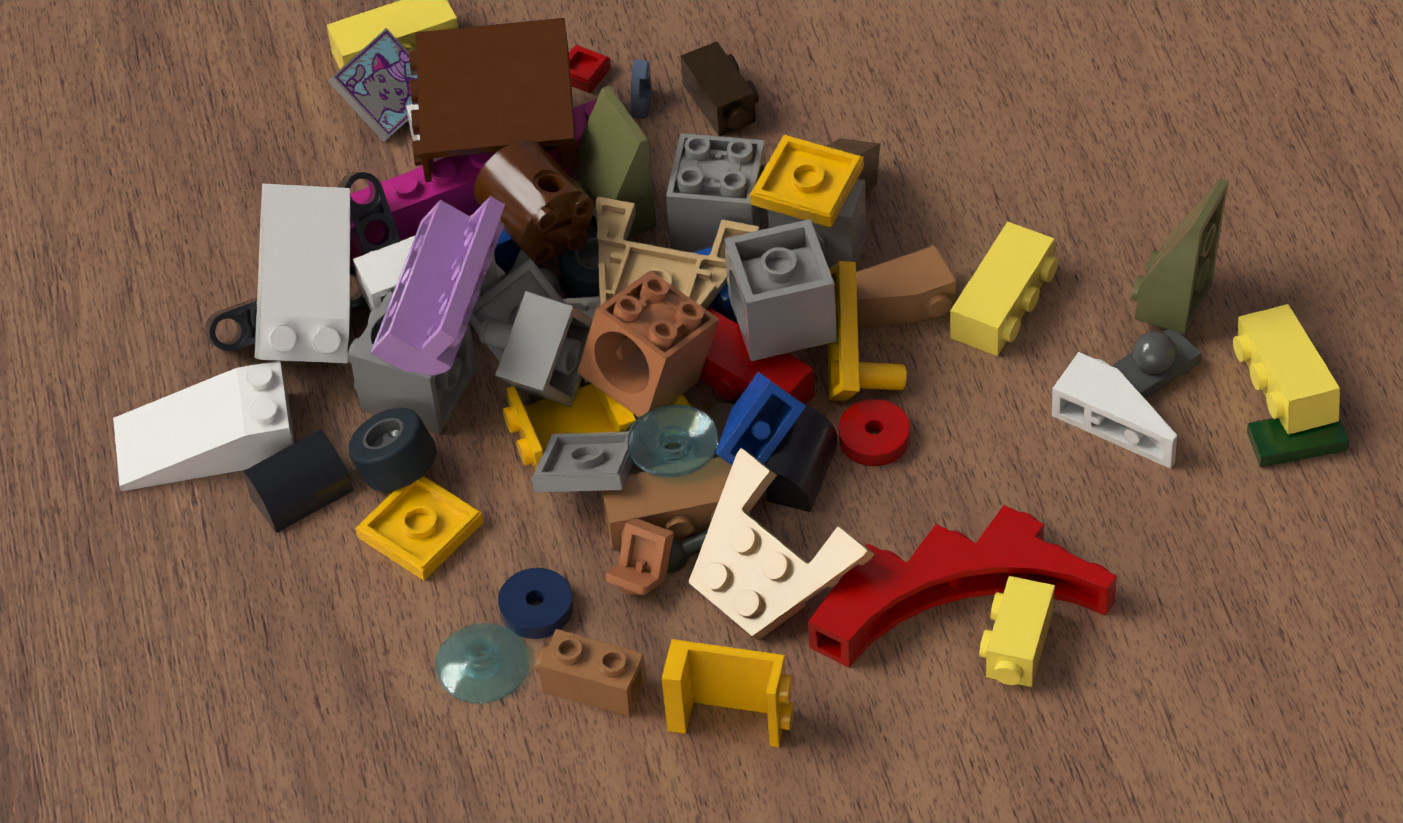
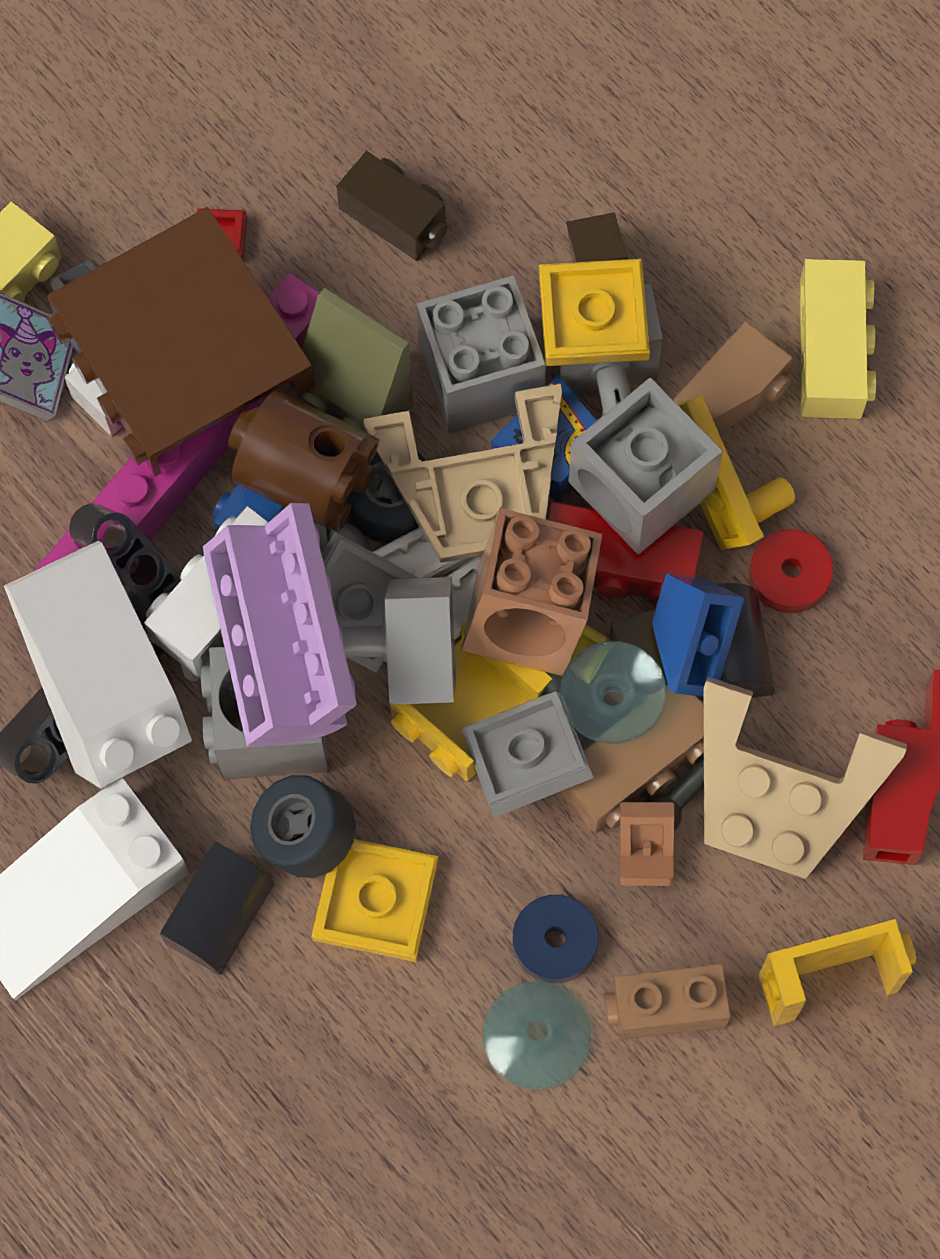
camera: 30 degrees left, 20 degrees up
sand blue tile [631,59,652,118] -> none

